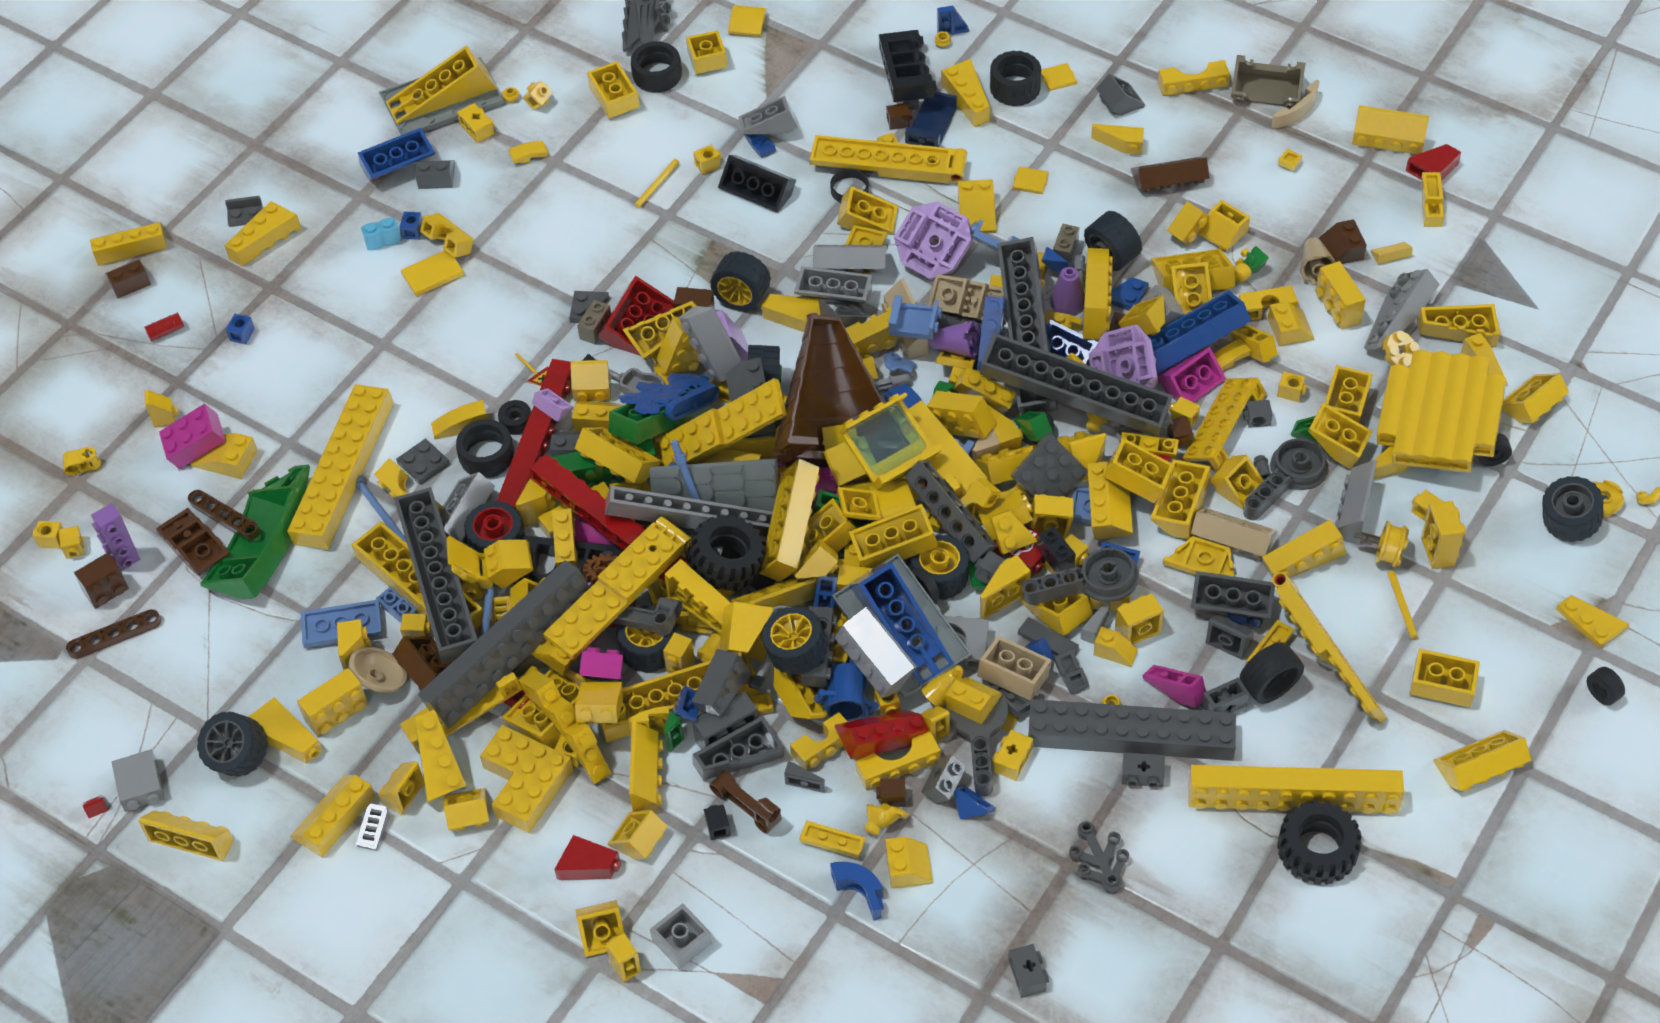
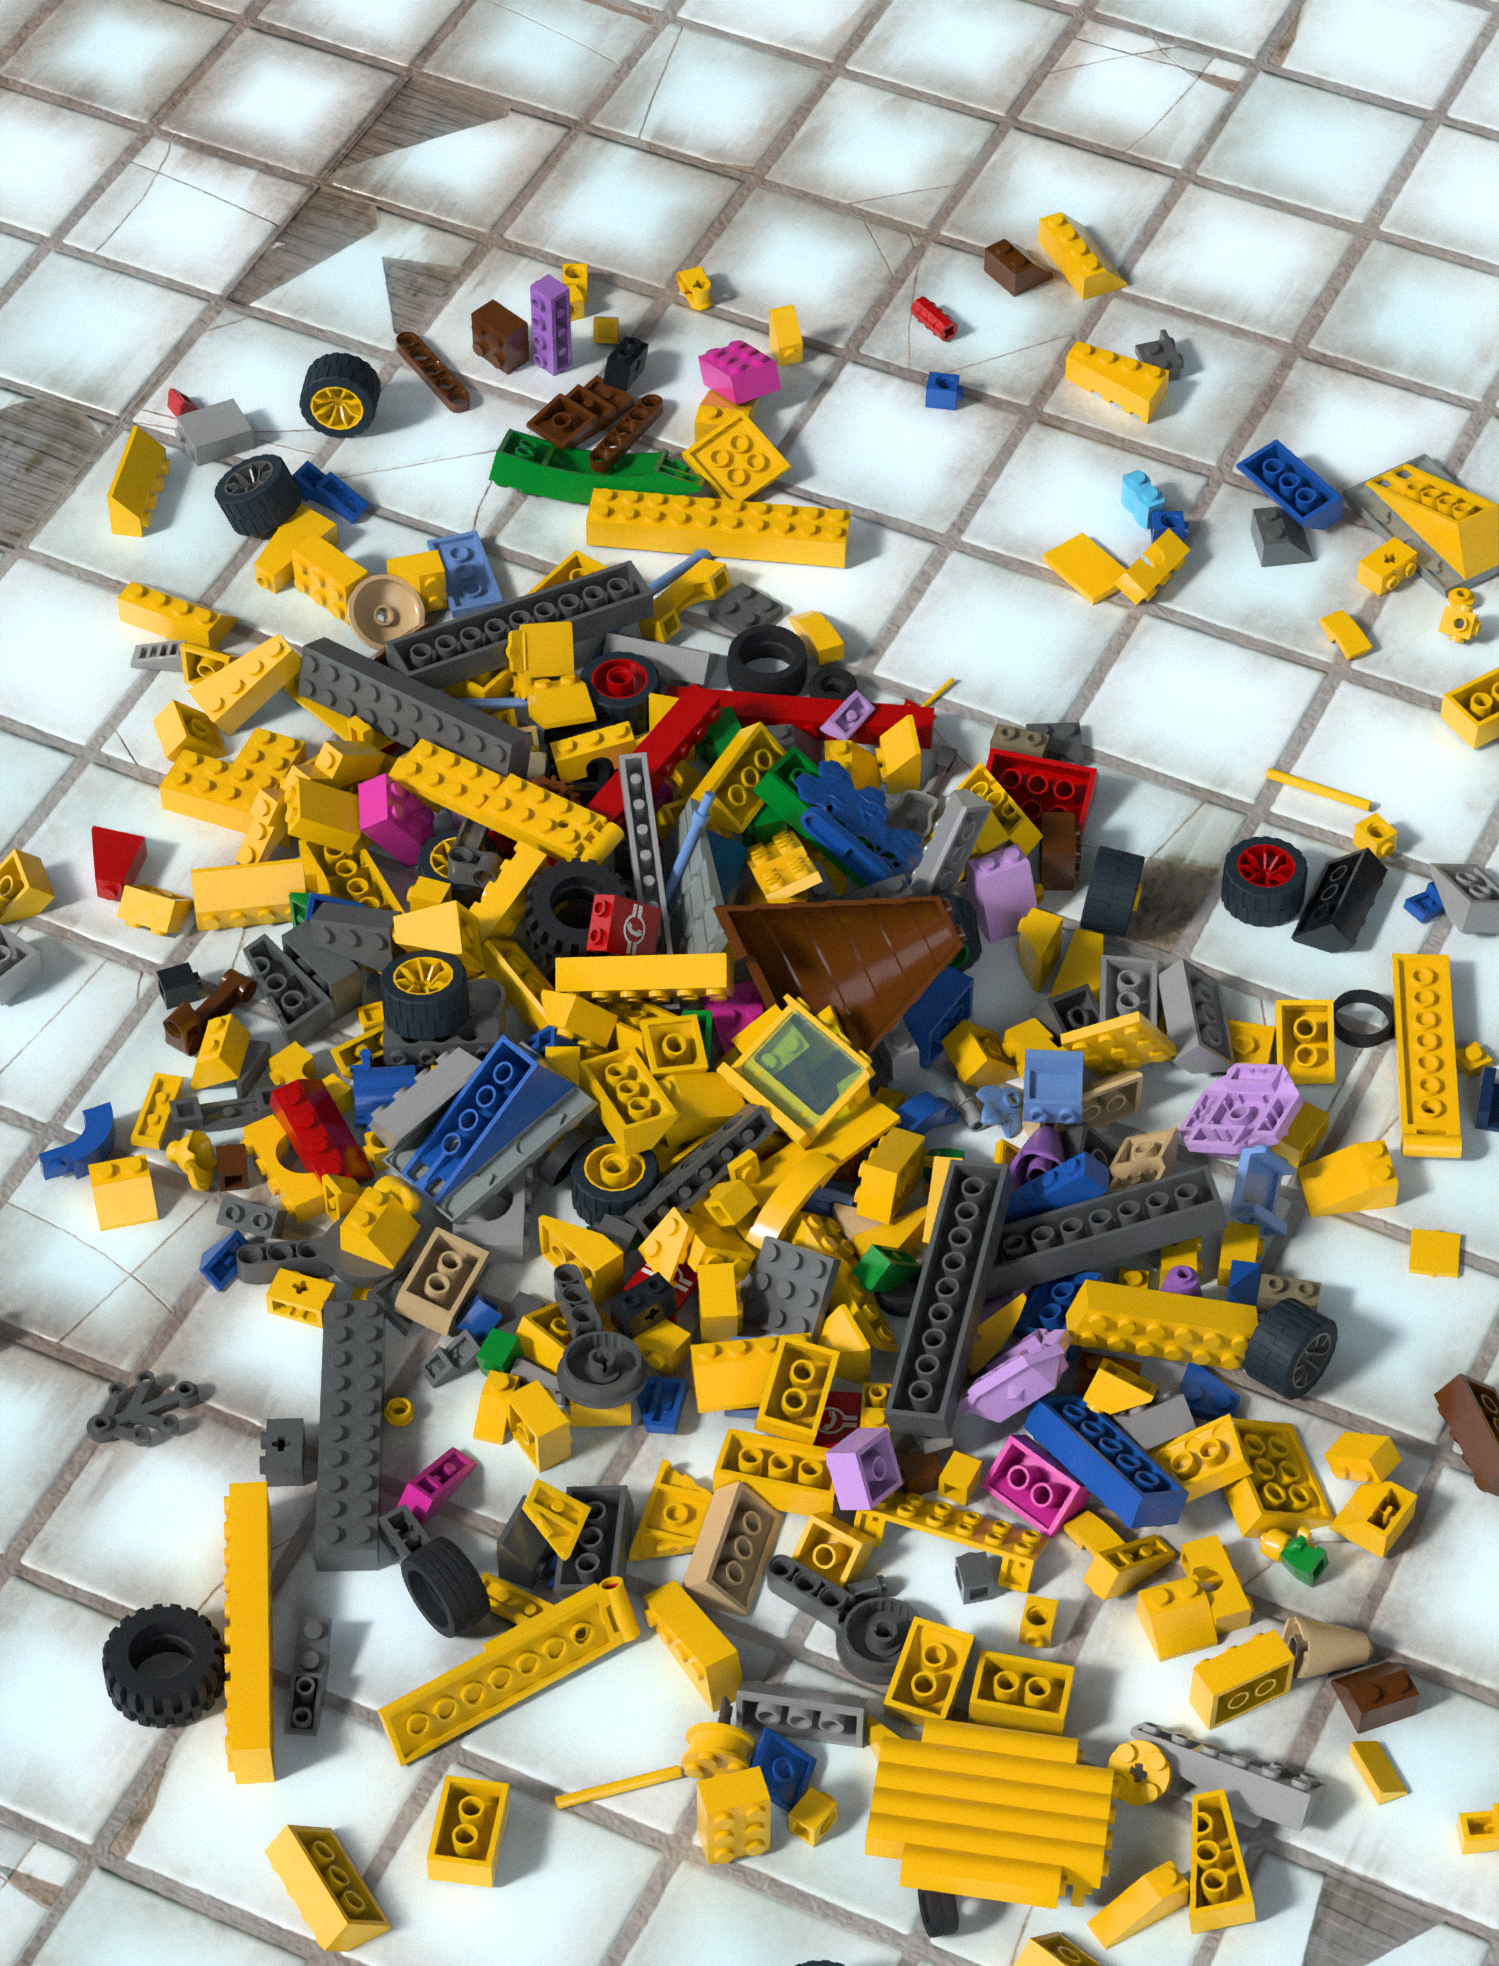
camera: 80 degrees right, 5 degrees down
none -> dark grey slope [169,1085,283,1131]
none -> yellow slope [190,1013,251,1091]
none -> dark grey slope [285,1616,332,1736]
none -> blue slope [292,460,370,524]
none -> black wheel [299,352,381,438]
none -> green brick [476,1328,524,1377]
none -> yellow wing [522,1478,591,1561]
none -> red panel [586,895,662,956]
none -> black brick [603,336,649,392]
none -> yellow plate [682,410,791,501]
none -> yellow slope [745,1150,839,1251]
none -> blue tile [750,1727,817,1813]
none -> lavender brick [825,1427,903,1510]
none -> yellow slope [1016,907,1063,993]
none -> yellow plate [1060,1011,1177,1078]
none -> black wheel [1221,836,1308,927]

